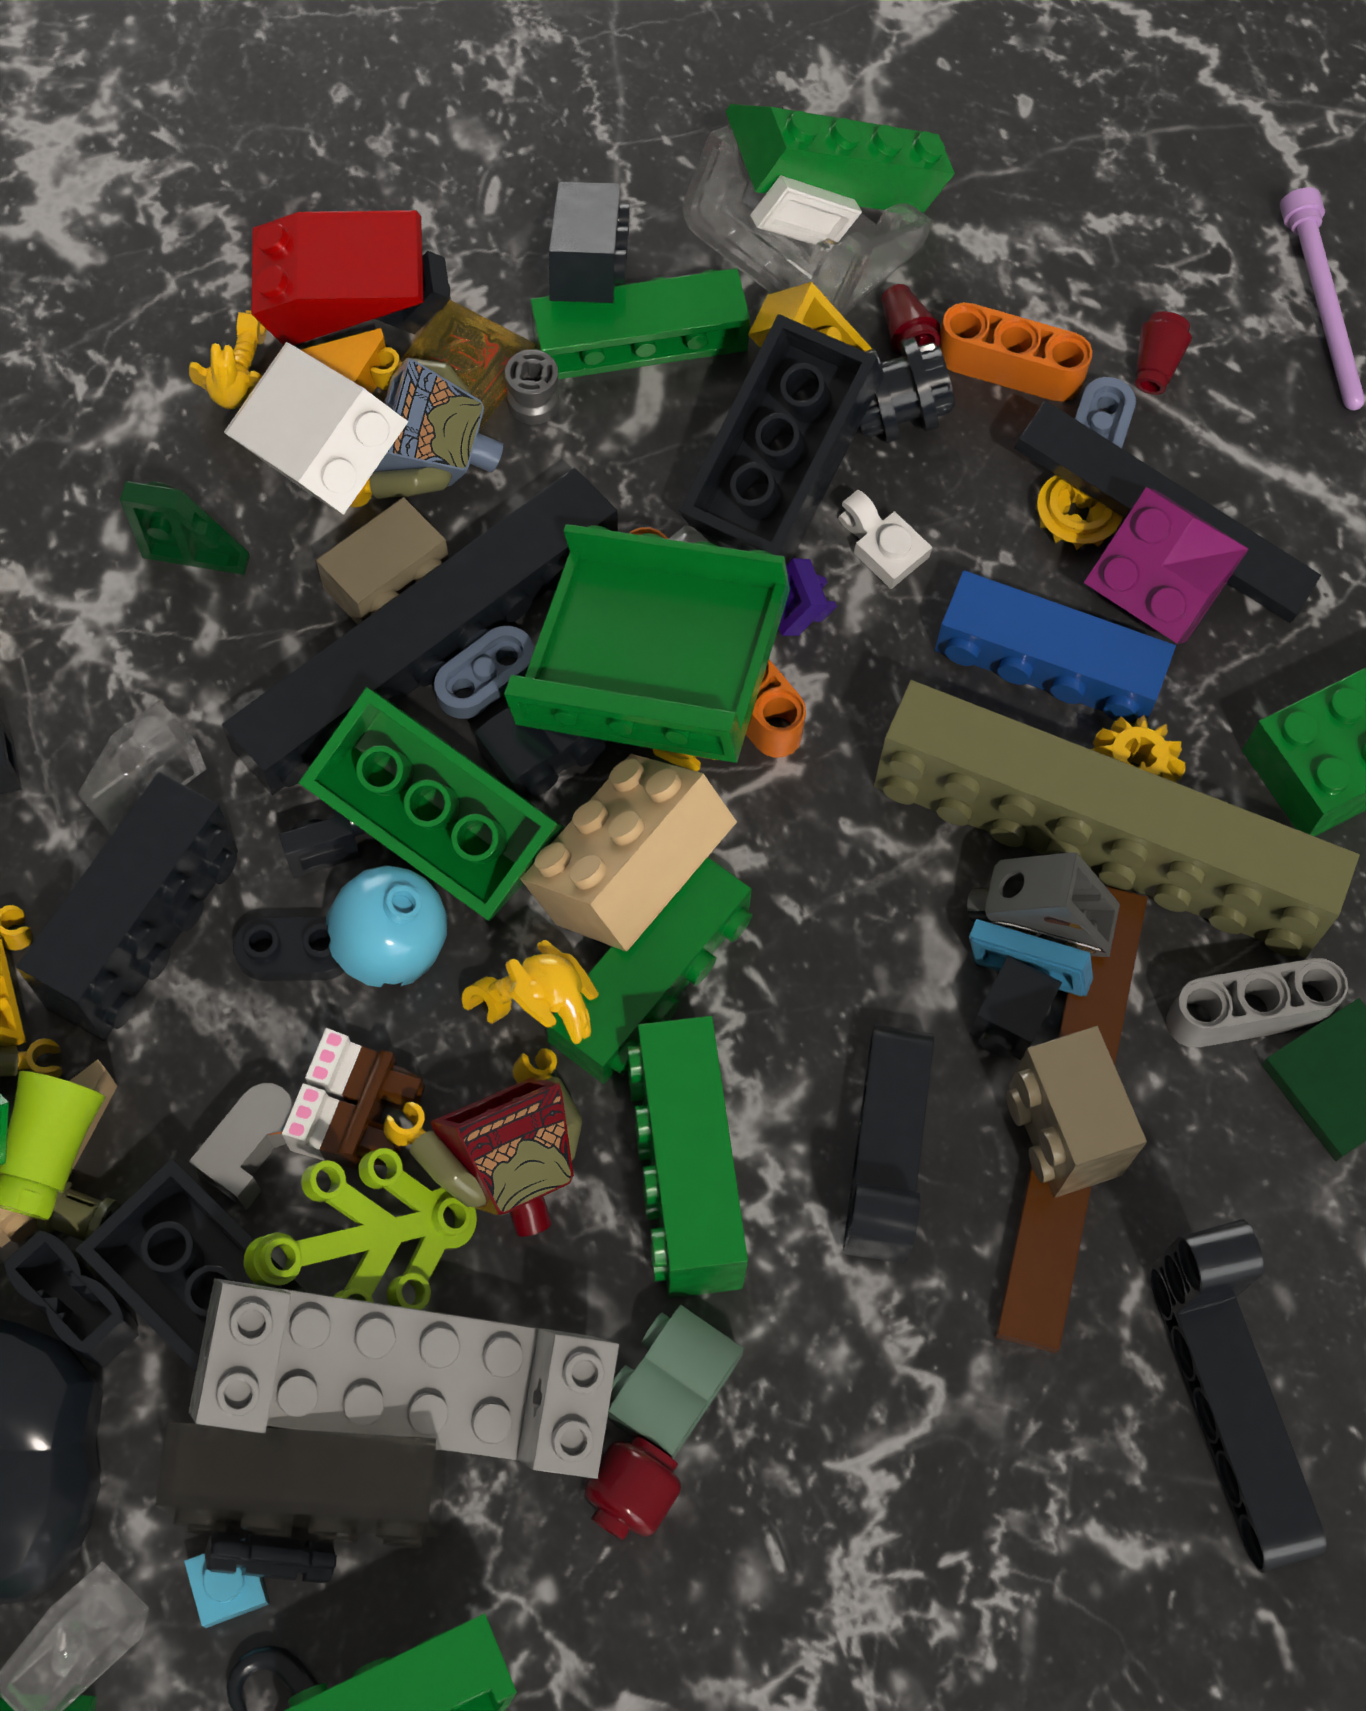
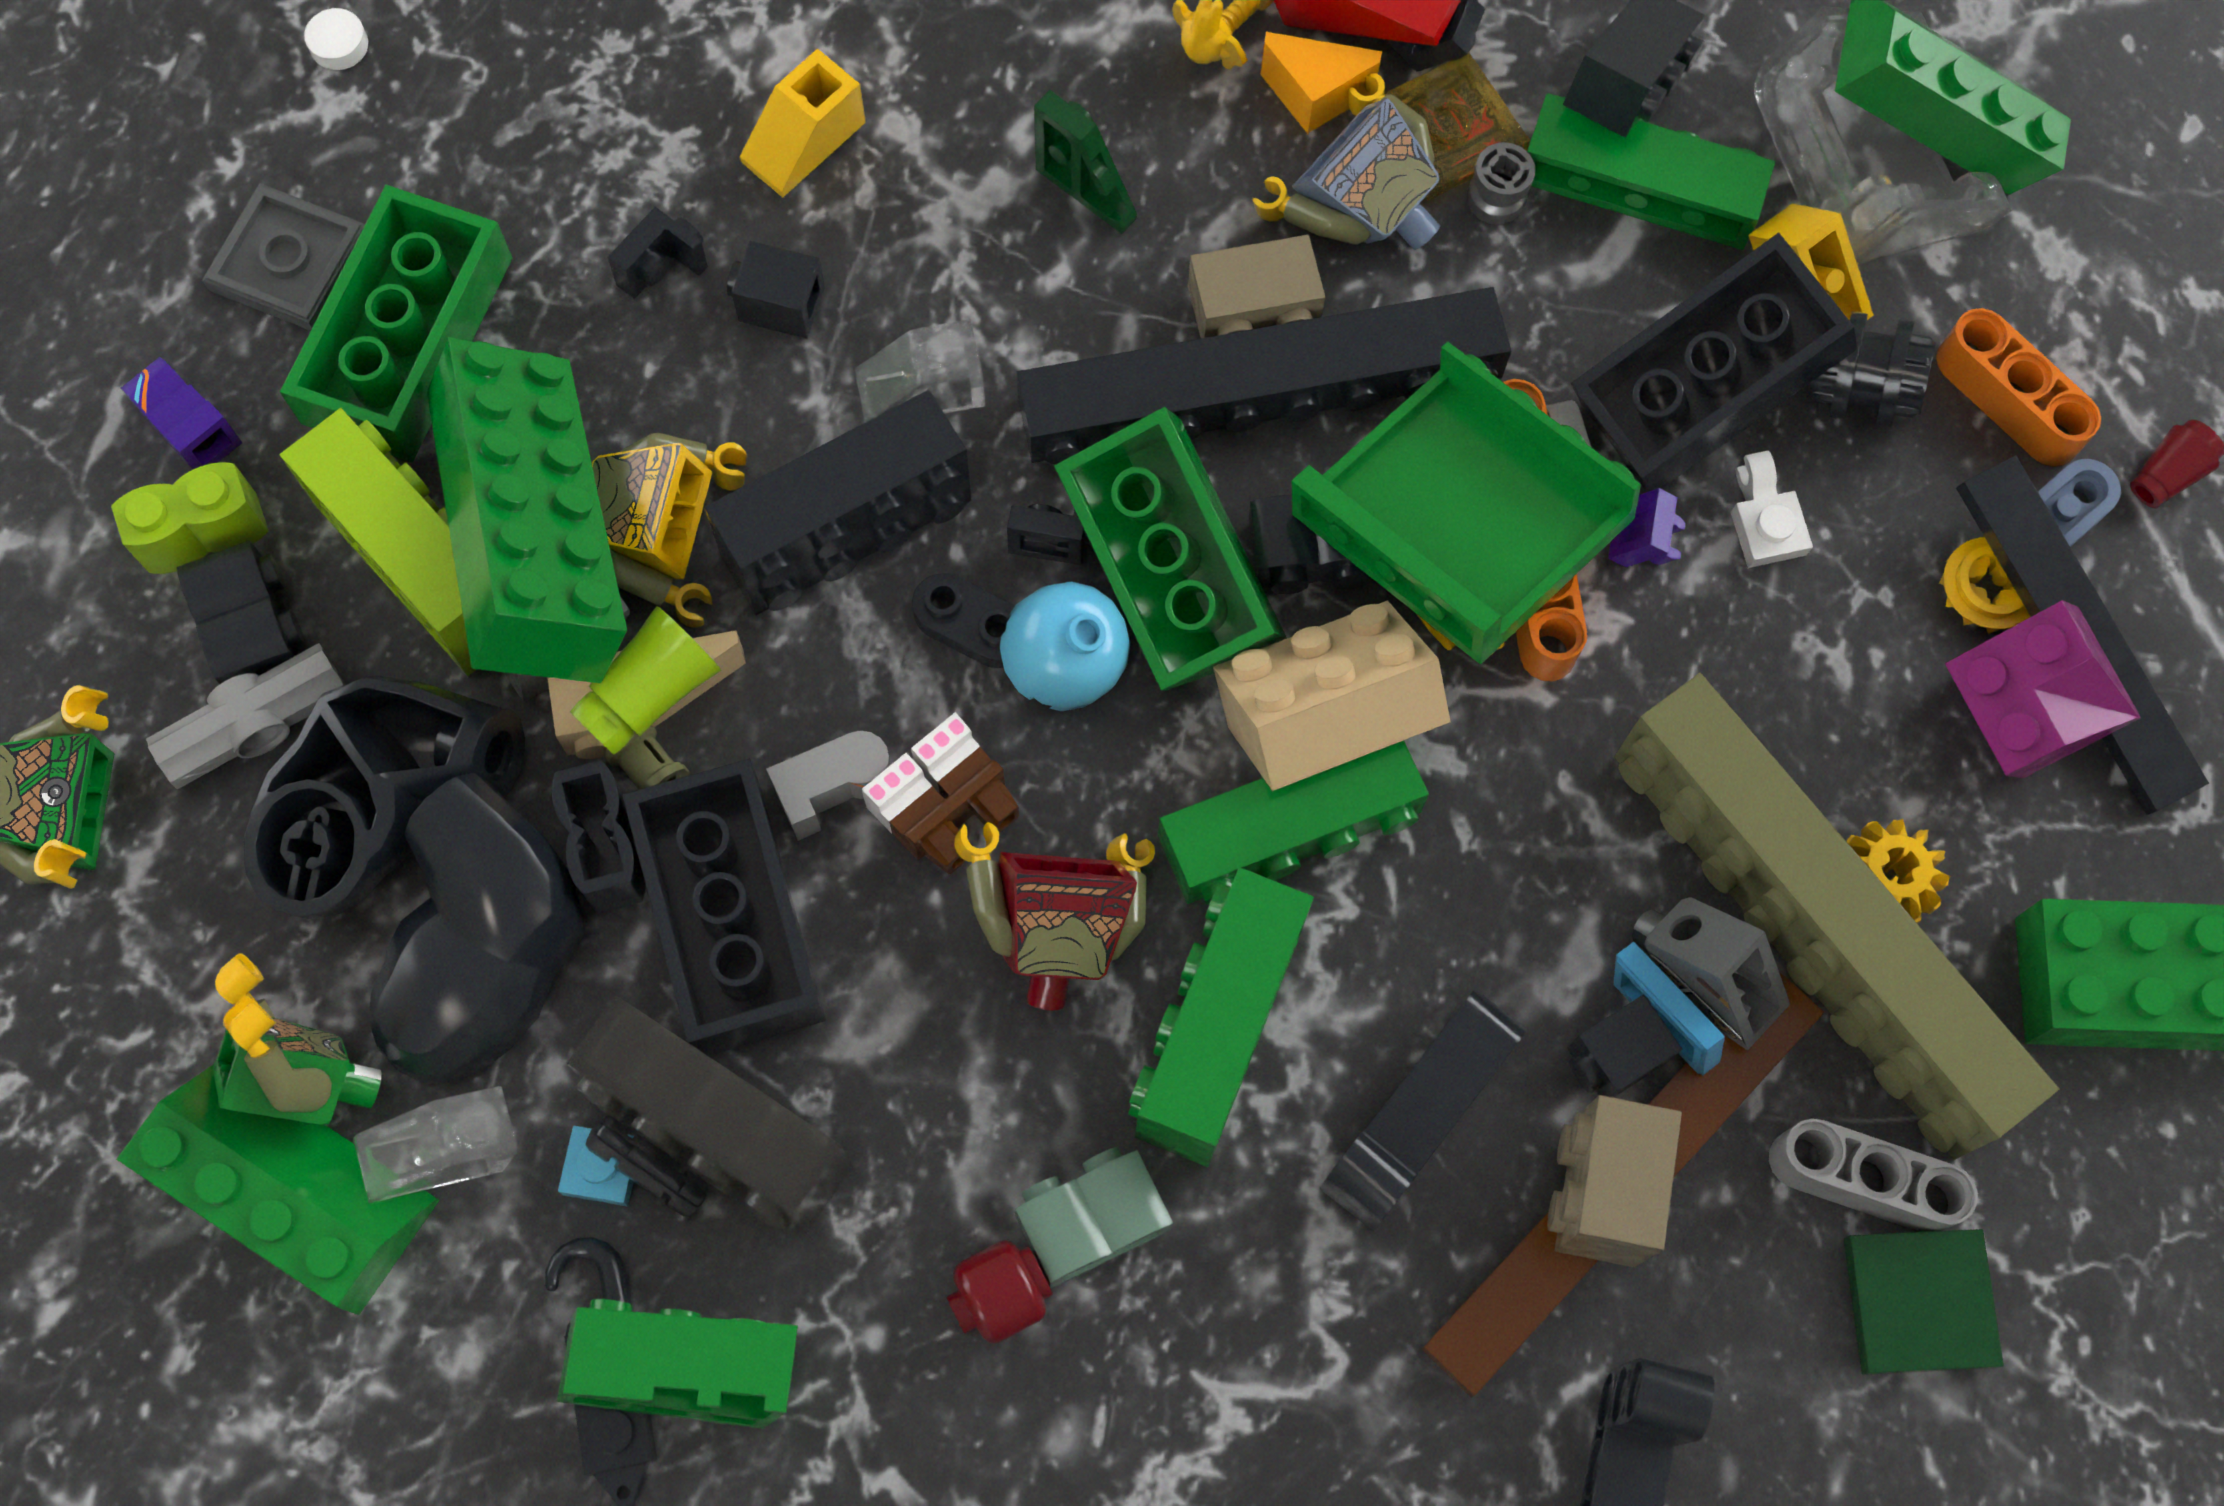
camera: 30 degrees right, 5 degrees up
light grey plate [188,1278,619,1479] -> none
white slope [224,342,408,515] -> none
lime plant [244,1148,477,1310] -> none
sand blue plate [434,626,534,719] -> none
yellow piece [462,940,599,1044] -> none
white tile [750,175,862,250] -> none
dark red cone [881,284,941,355] -> none
blue brick [935,570,1176,723] -> none

